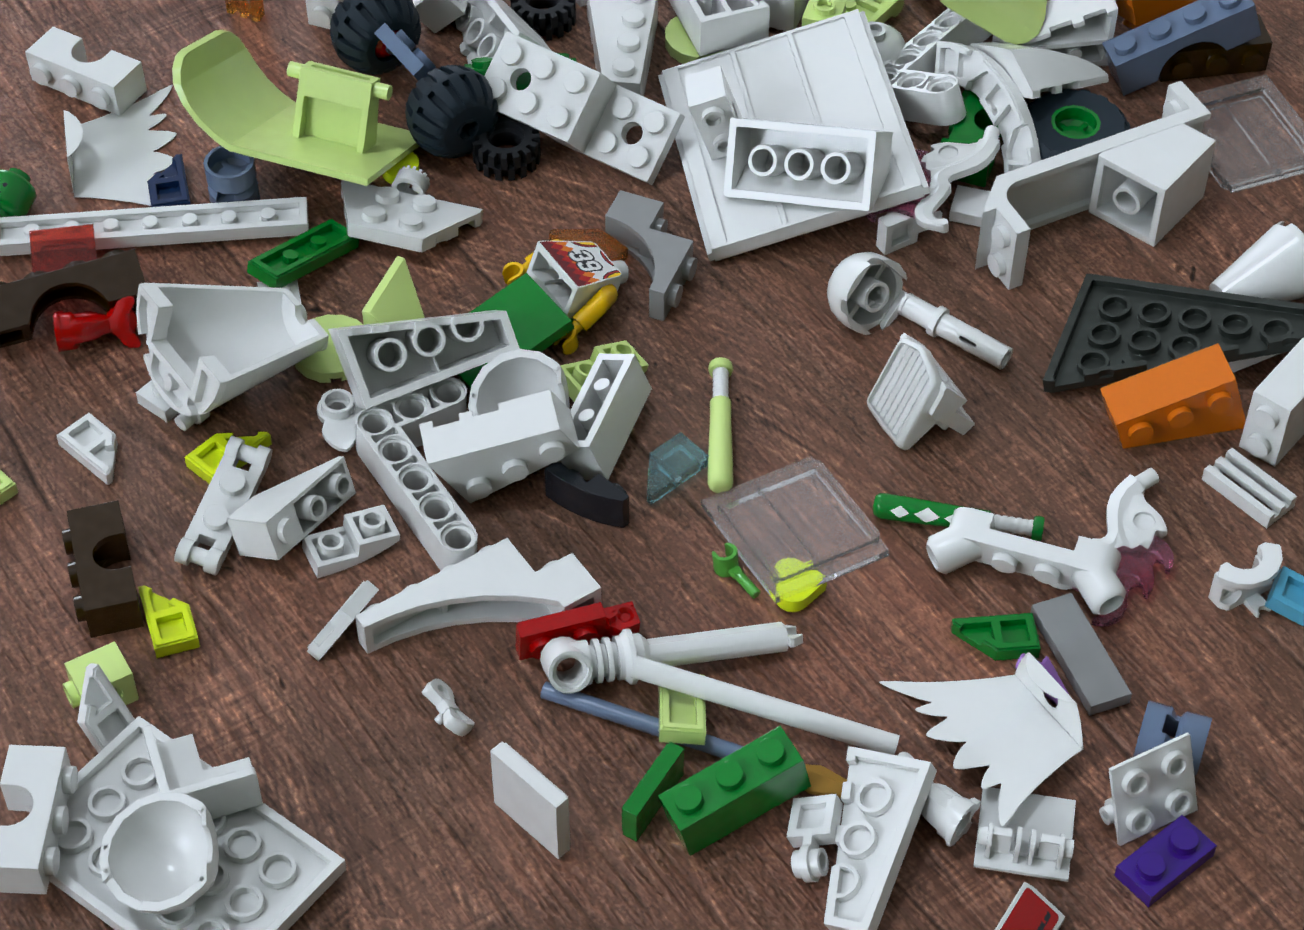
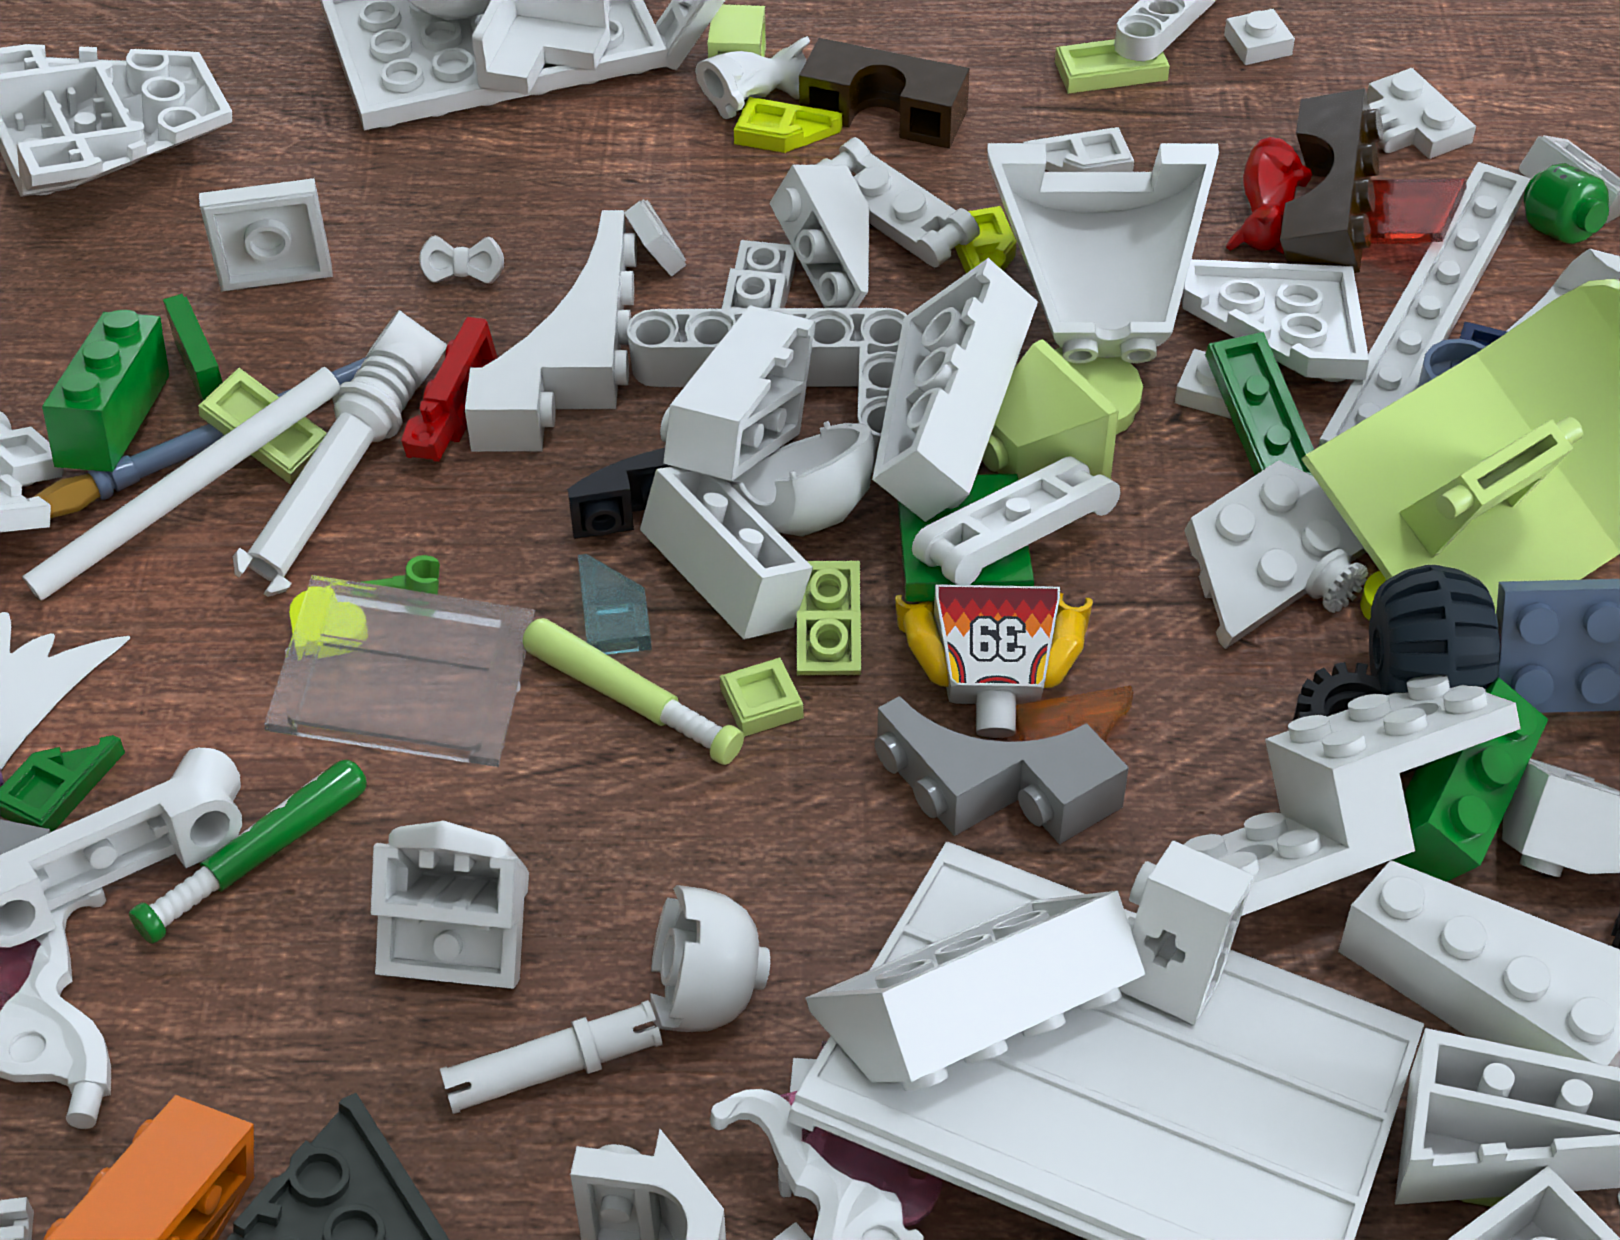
camera: 125 degrees right, 0 degrees up
none -> white animal [695,36,810,119]
none -> yellowish green tile [720,658,804,737]
none -> white plate [912,456,1120,585]
none -> white plate [1182,259,1369,382]

